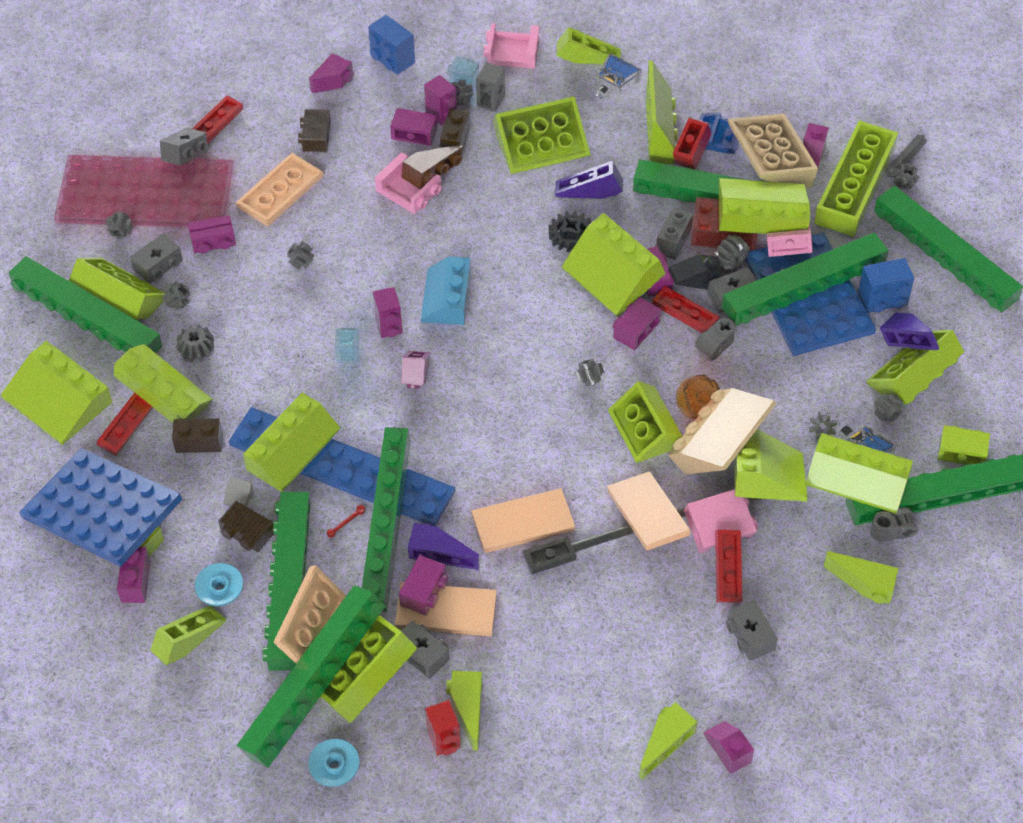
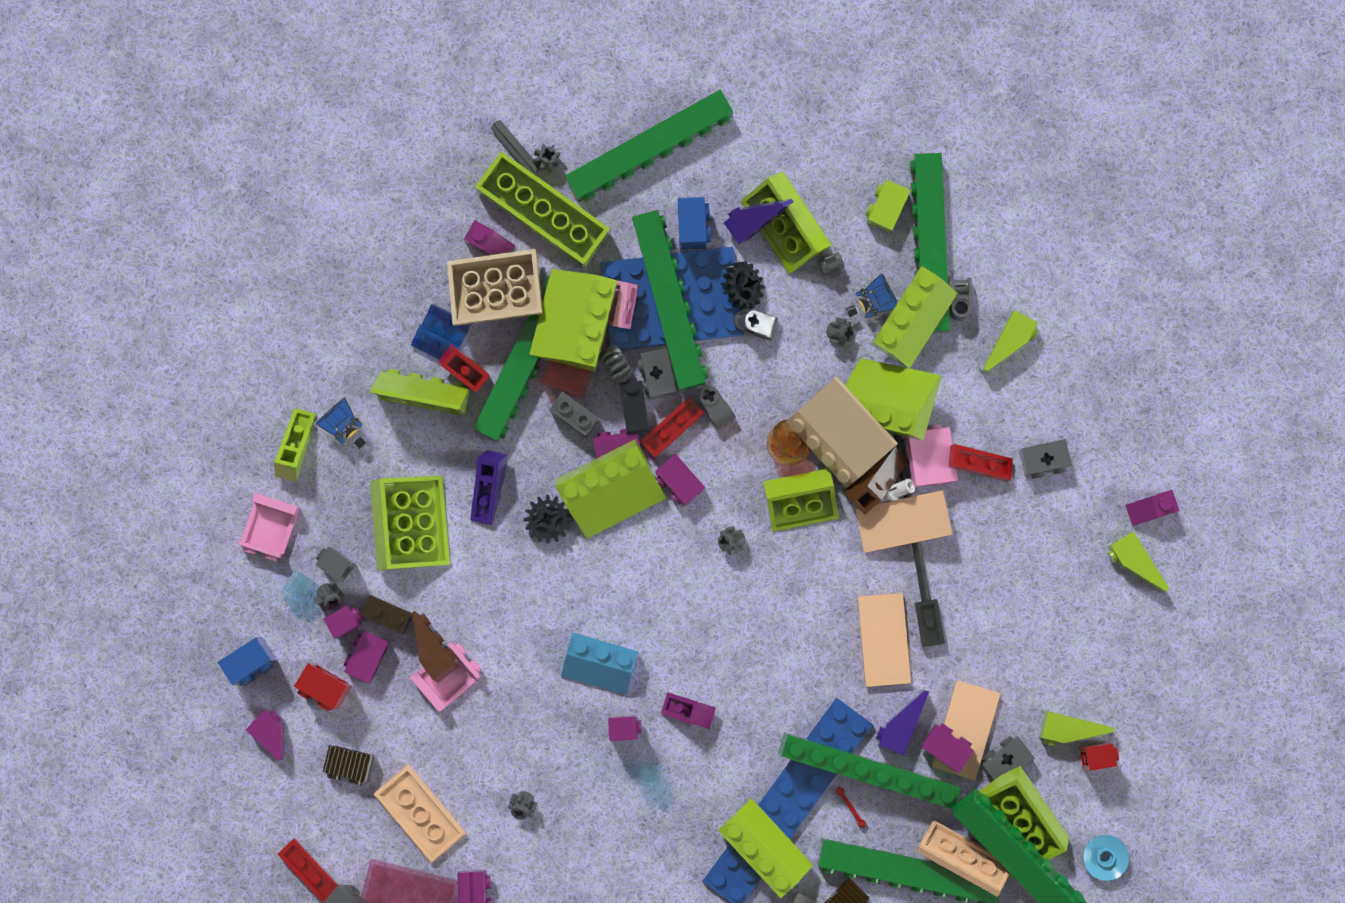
camera: 75 degrees left, 30 degrees up
none -> red brick [294,663,353,711]
none -> black gear [722,261,765,310]
none -> flat silver piece [733,310,778,340]
none -> reddish brown slope [844,446,909,515]
none -> white pin [878,479,915,504]

